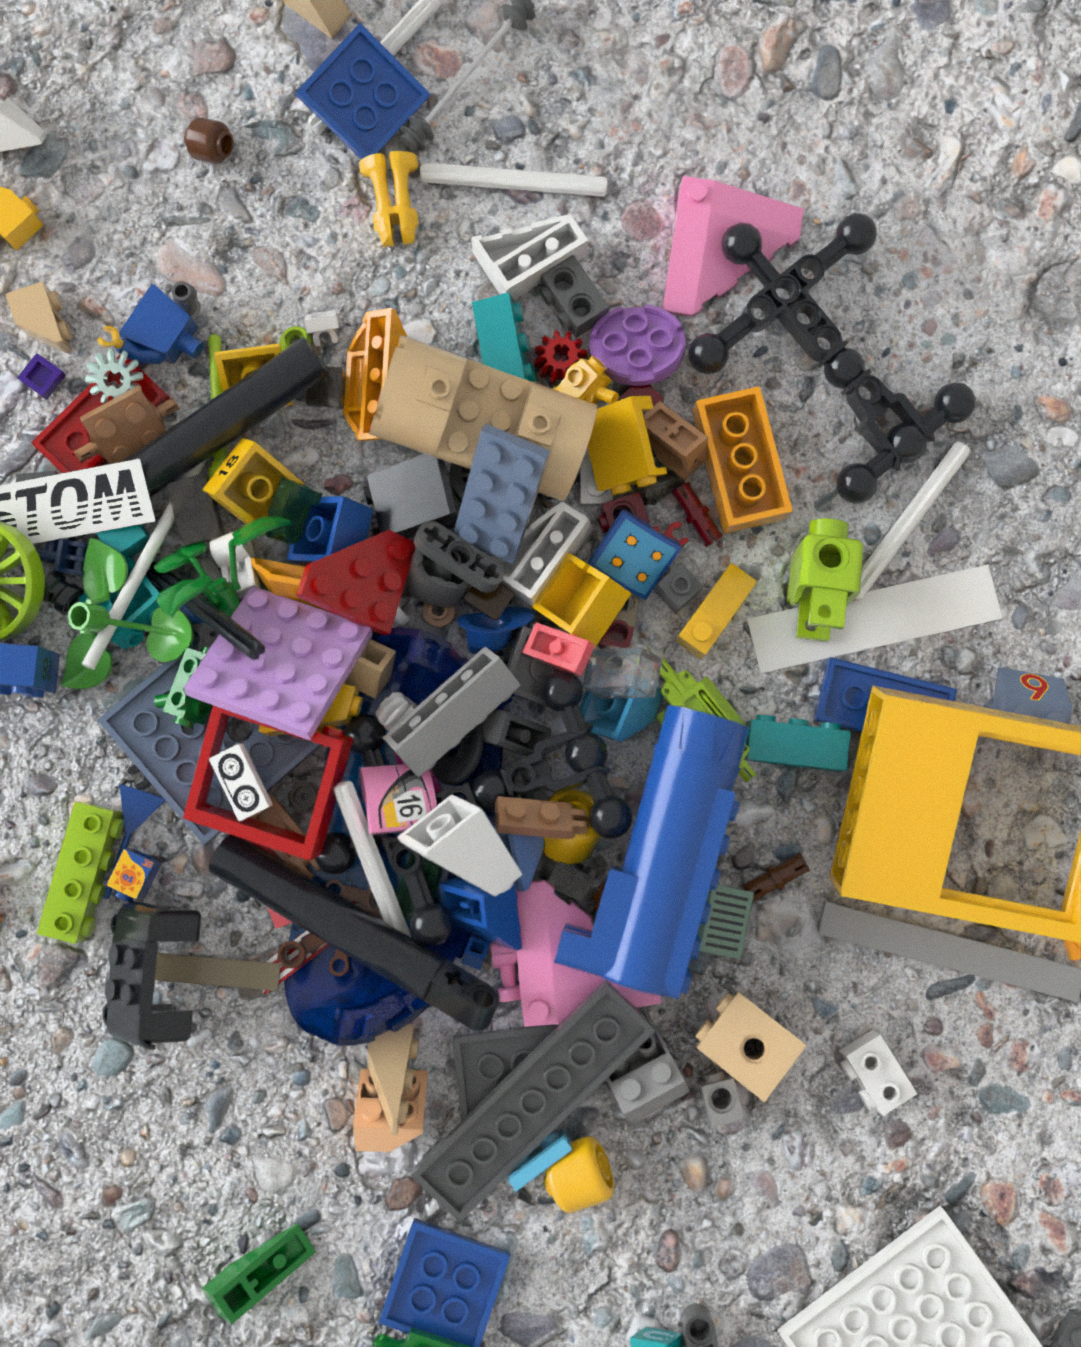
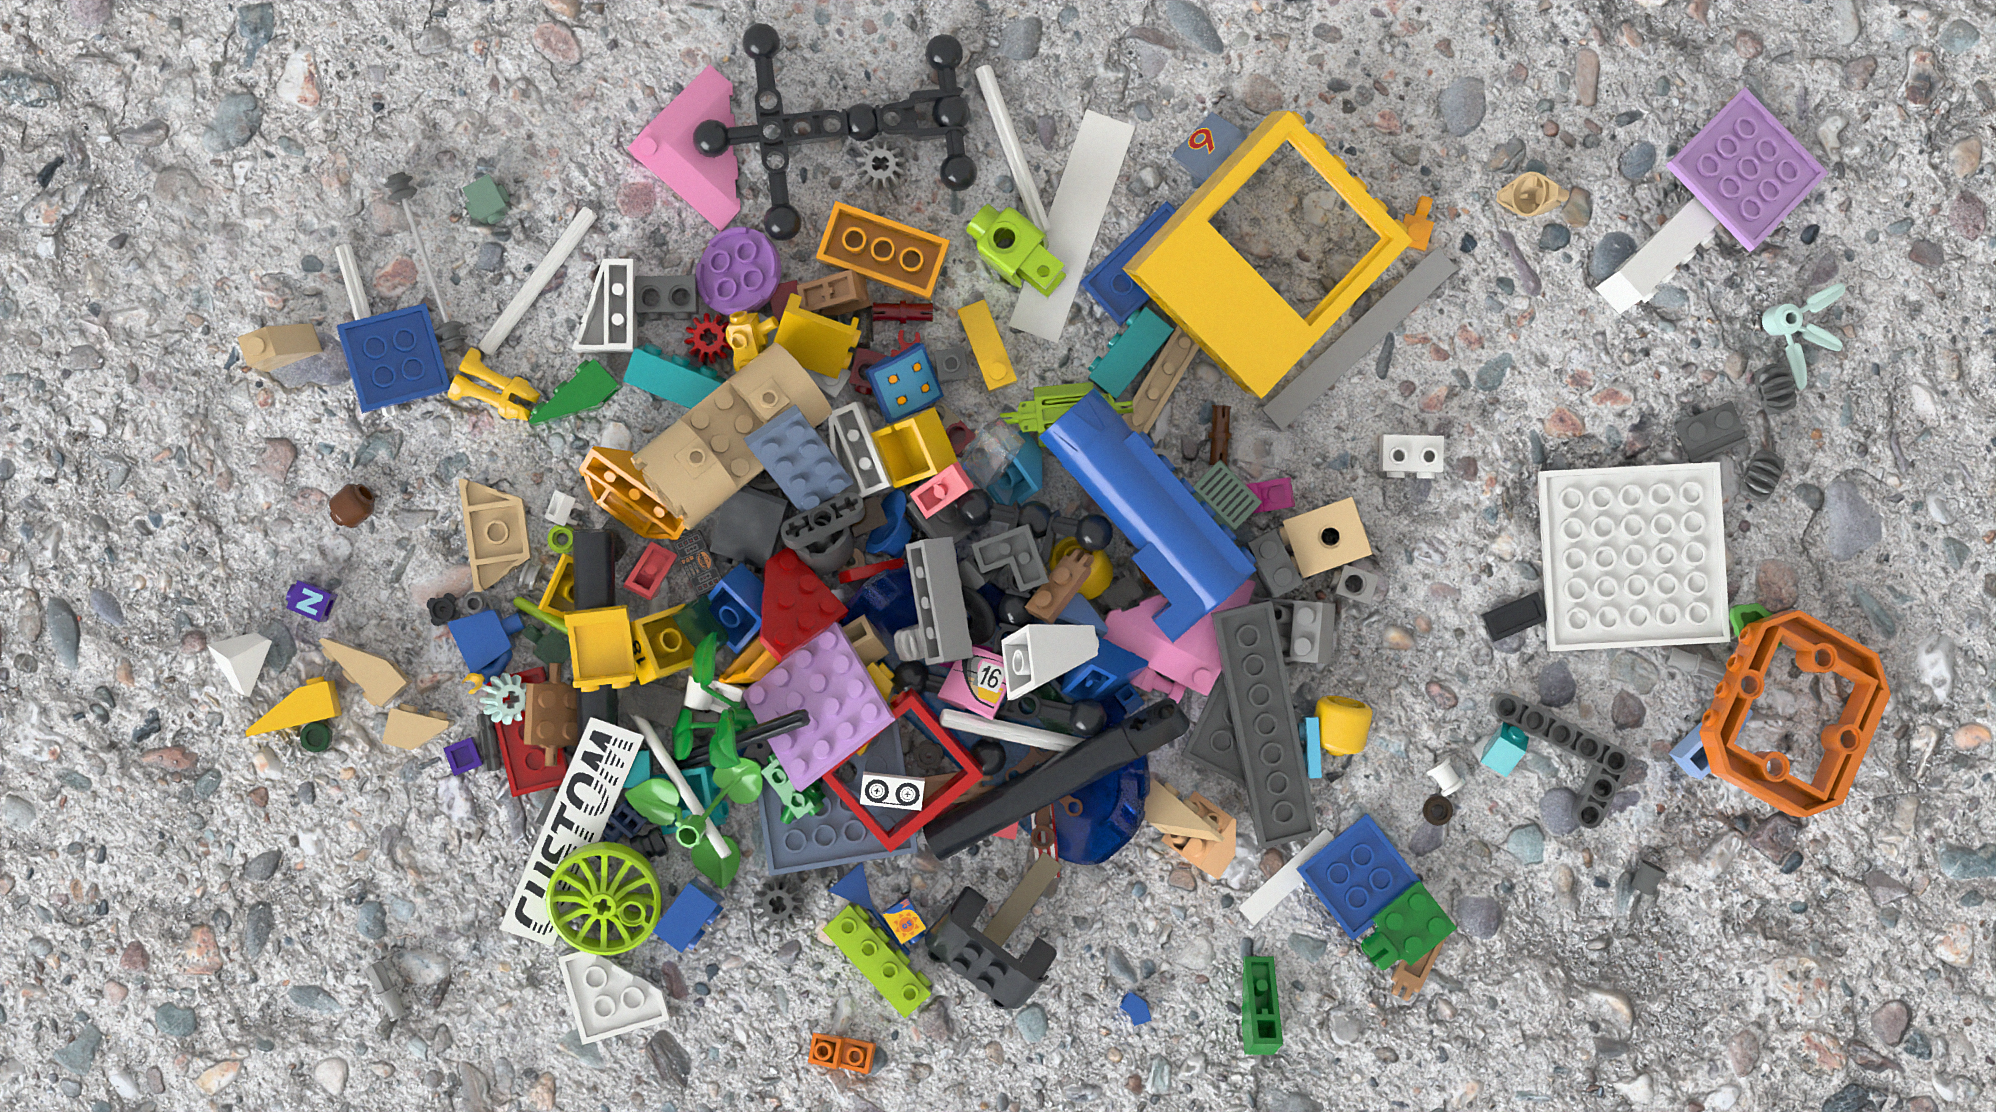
camera: 50 degrees left, 5 degrees up
none -> dark purple brick [286,580,338,622]
none -> tan slope [319,637,413,707]
none -> black plate [426,593,460,626]
none -> tan wing [458,479,532,593]
none -> sand green brick [462,174,511,225]
none -> dark grey axle [477,713,501,772]
none -> light grey bush [518,560,543,590]
none -> clear green plate [521,623,571,666]
none -> green slope [529,358,623,426]
none -> yellow panel [564,605,637,692]
none -> coral slope [623,541,678,600]
none -> tile [672,530,722,597]
none -> dark grey gear [753,877,805,930]
none -> red tile [838,558,906,584]
none -> light grey gear [856,140,906,192]
none -> dark grey plate [971,524,1050,592]
none -> blue piece [1119,989,1152,1026]
none -> tan plate [1122,325,1199,434]
none -> white sticker [1239,829,1334,925]
none -> dark grey brick [1242,529,1303,598]
none -> dark pink slope [1245,477,1295,514]
none -> dark brown plate [1422,795,1453,826]
none -> white bush [1426,757,1465,797]
none -> black tile [1481,592,1547,642]

